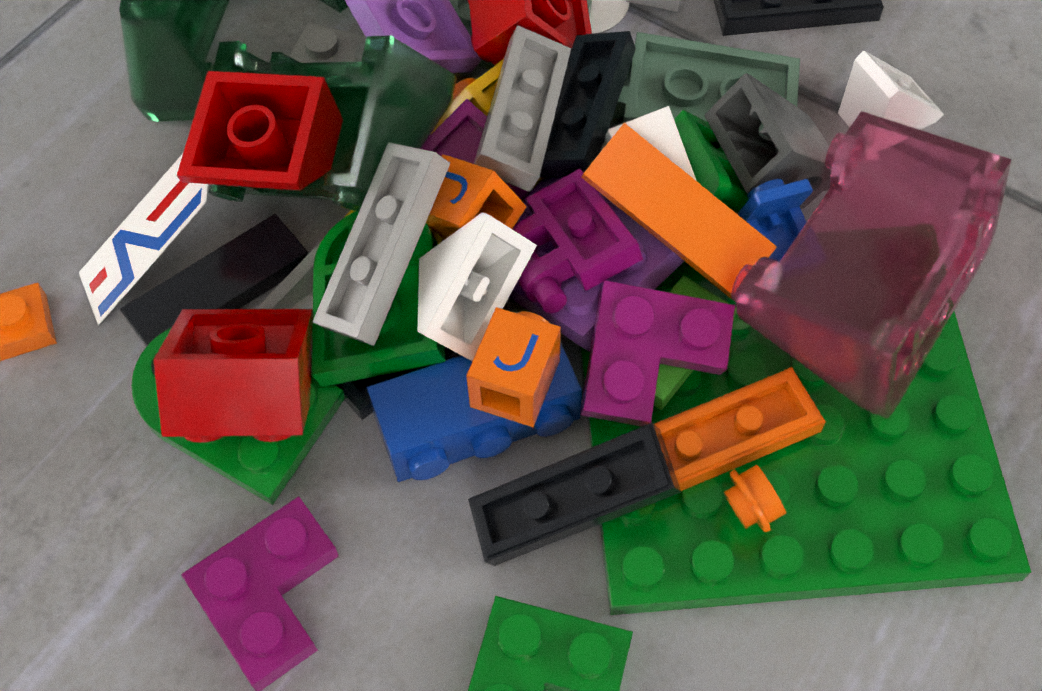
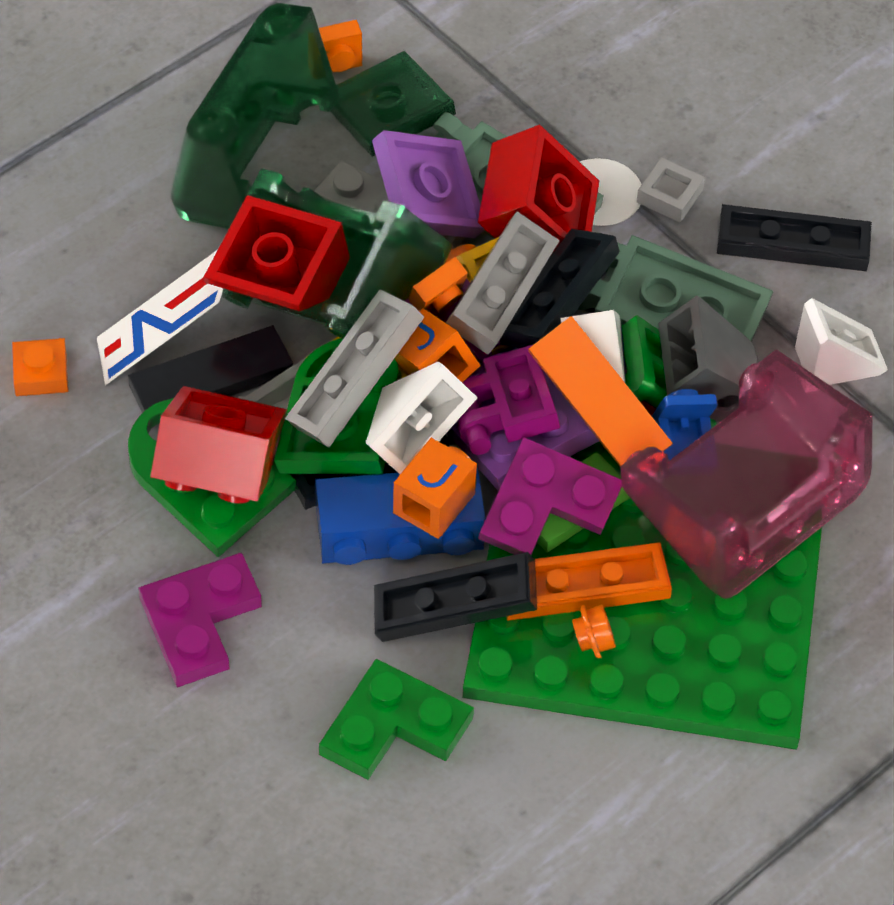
camera: 10 degrees right, 5 degrees down
none -> orange plate [409,257,468,313]

